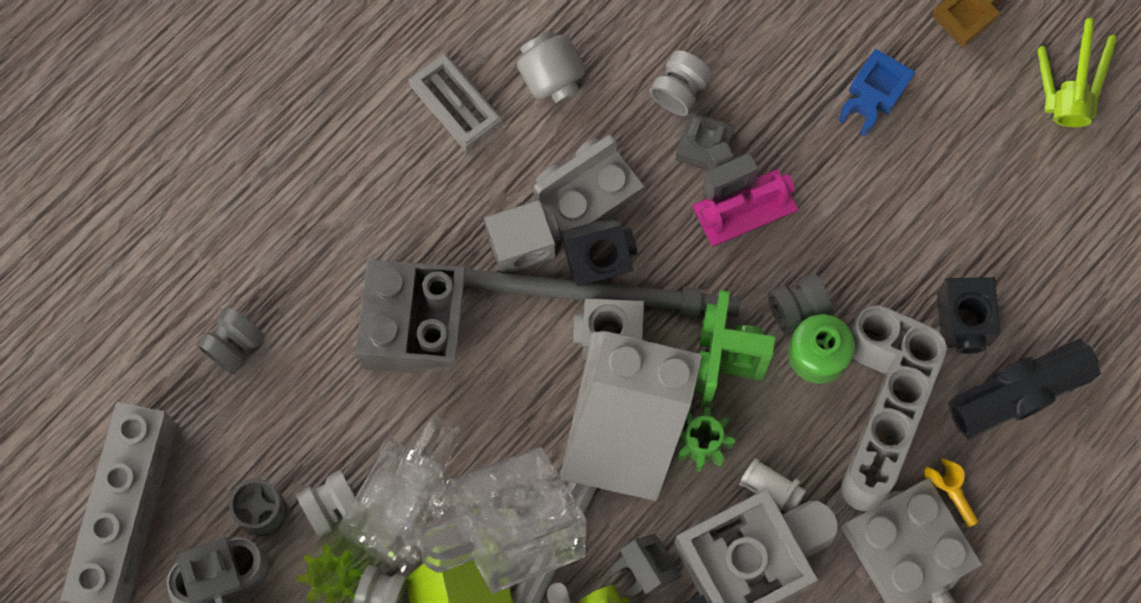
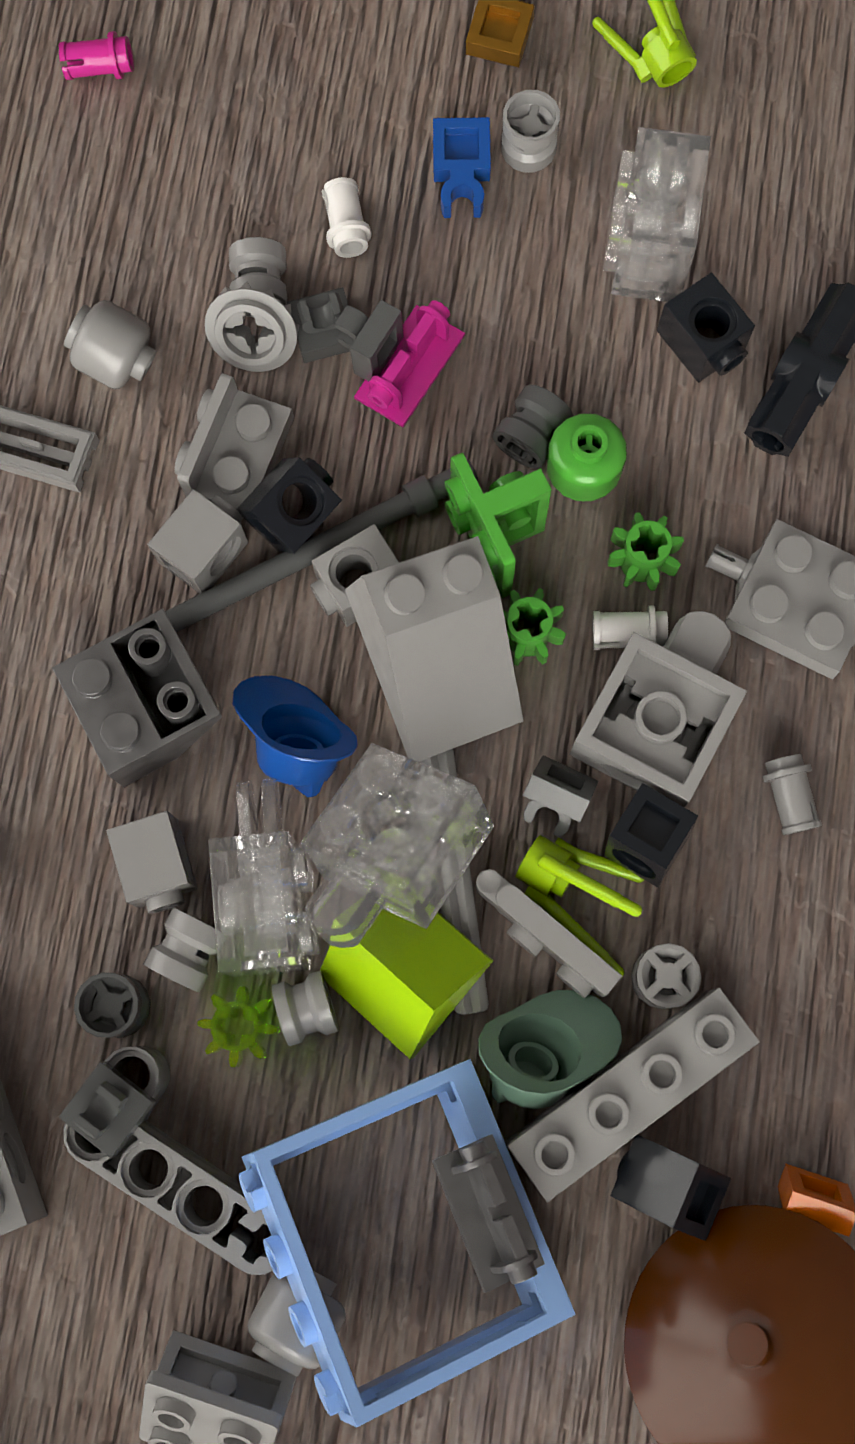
camera: 30 degrees left, 5 degrees up
light grey beam [841,306,947,511] -> none
yellow hand [924,458,978,527] -> none
none -> light grey brick [106,811,198,914]
none -> light grey gear [204,281,299,372]
none -> blue piece [232,675,358,797]
none -> white pin [321,177,372,258]
none -> light grey wheel [501,90,560,173]
none -> clear brick [603,127,711,302]
none -> bright green gear [607,512,684,591]

